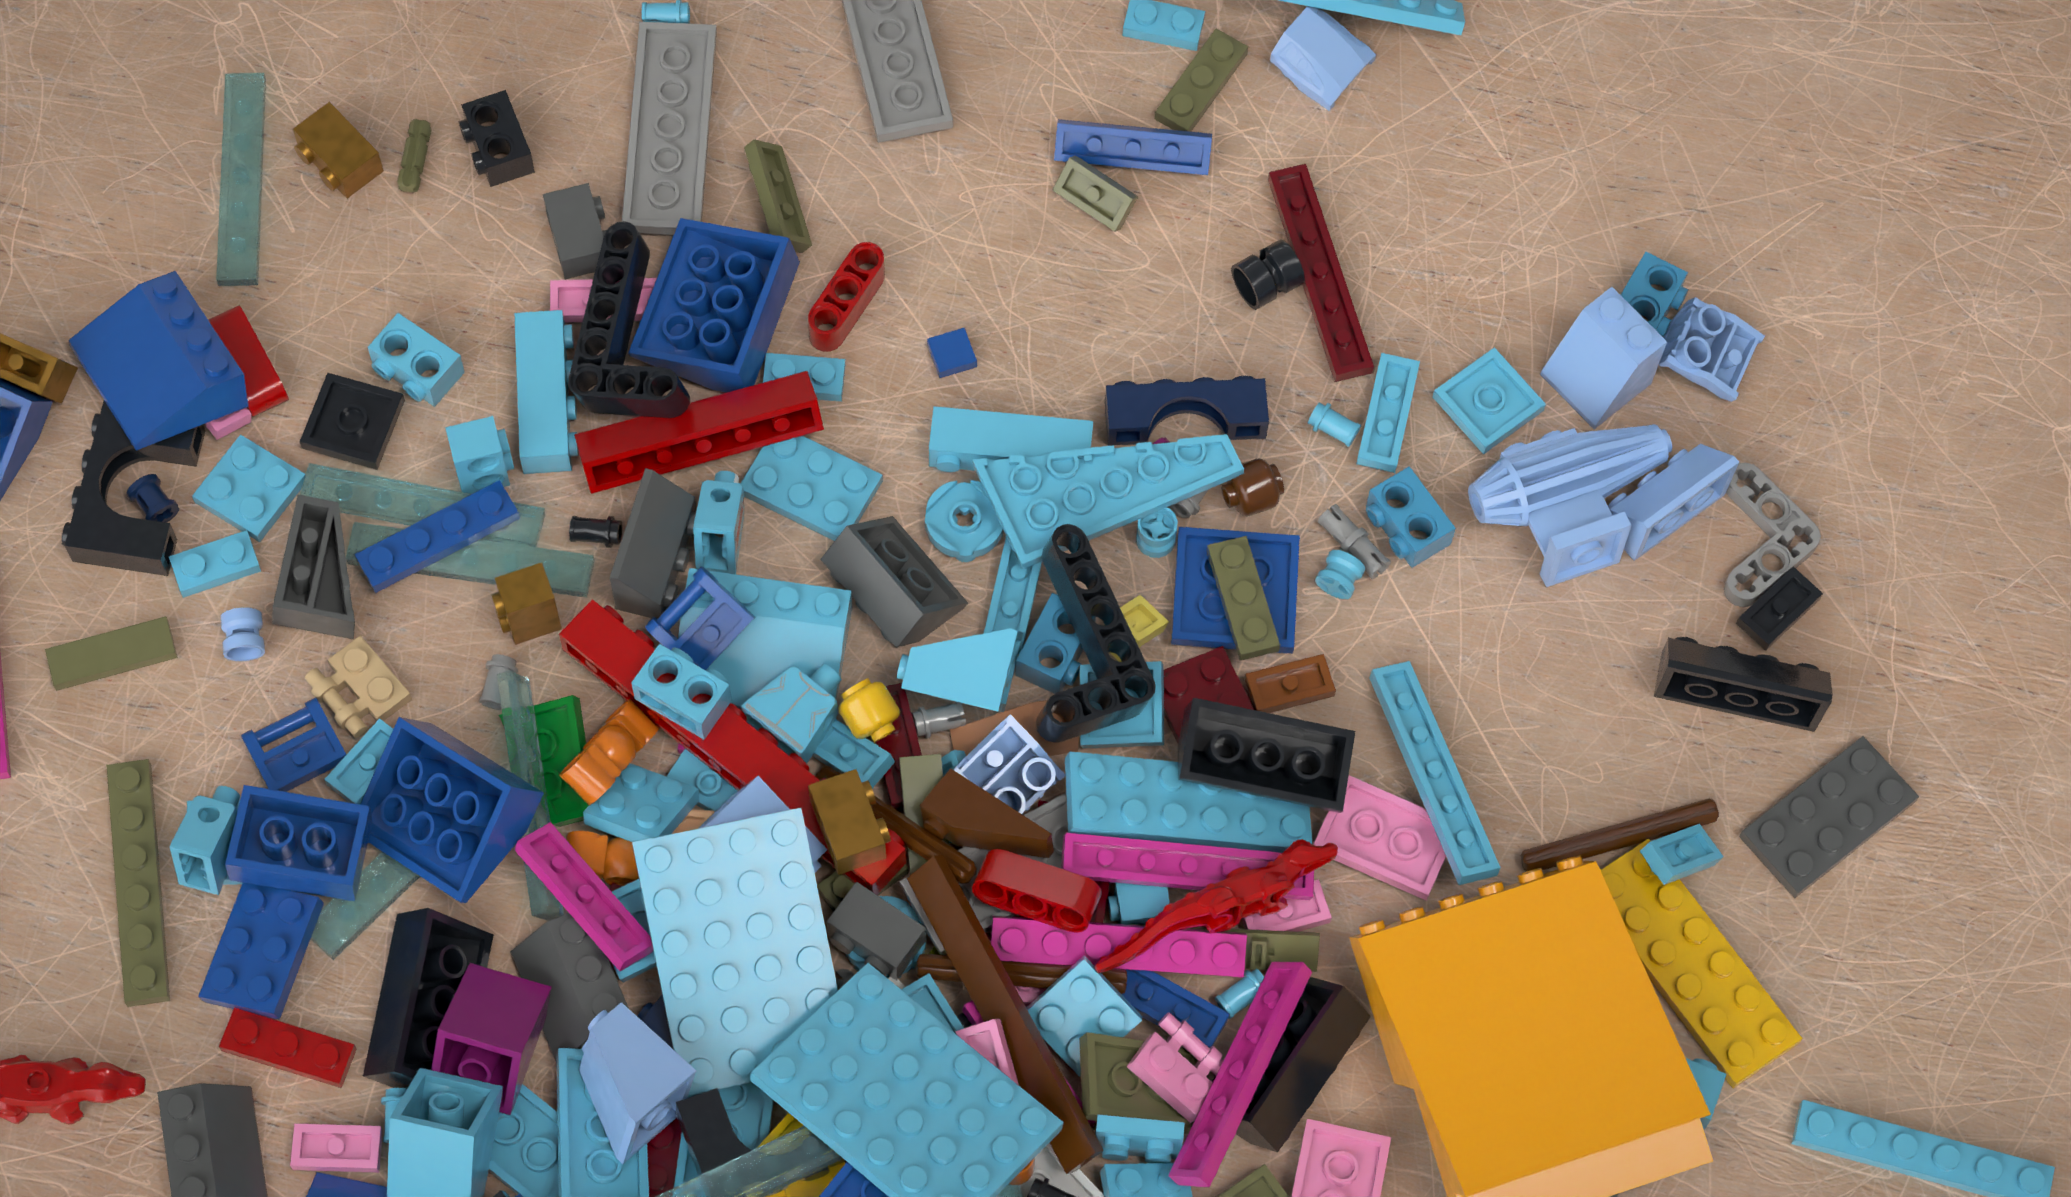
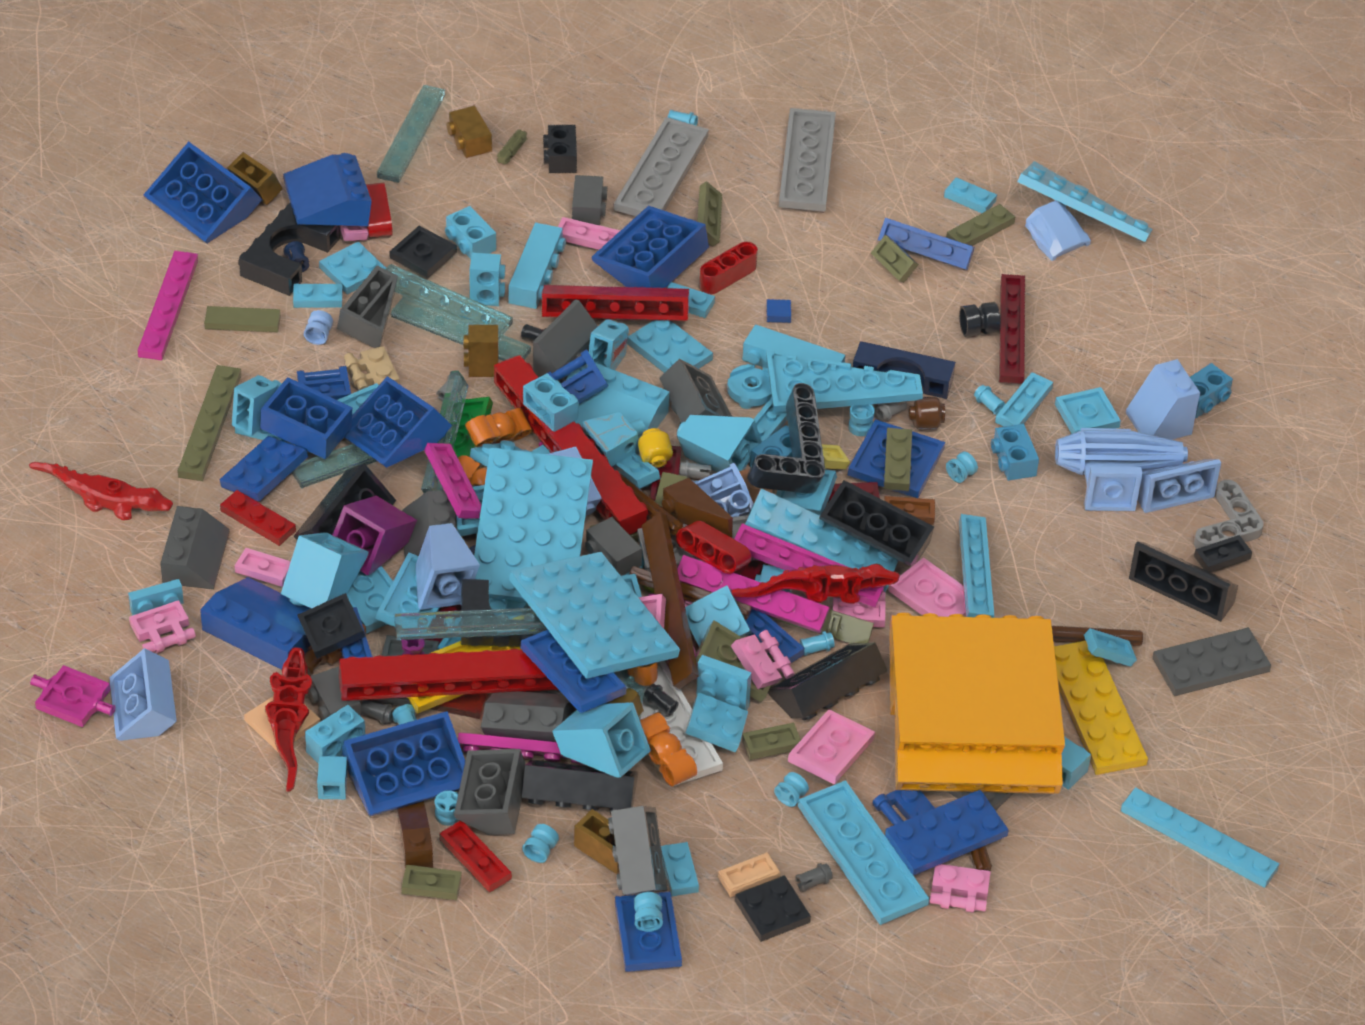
camera: 20 degrees right, 20 degrees down
blue plate [354,480,520,593] -> none
black beam [568,221,690,418] -> none
pearl gold brick [808,769,891,875] -> none
dark pink plate [1168,962,1312,1187] -> none
light grey pin [1318,504,1391,579] -> none
light blue slope [1659,297,1765,402] -> none

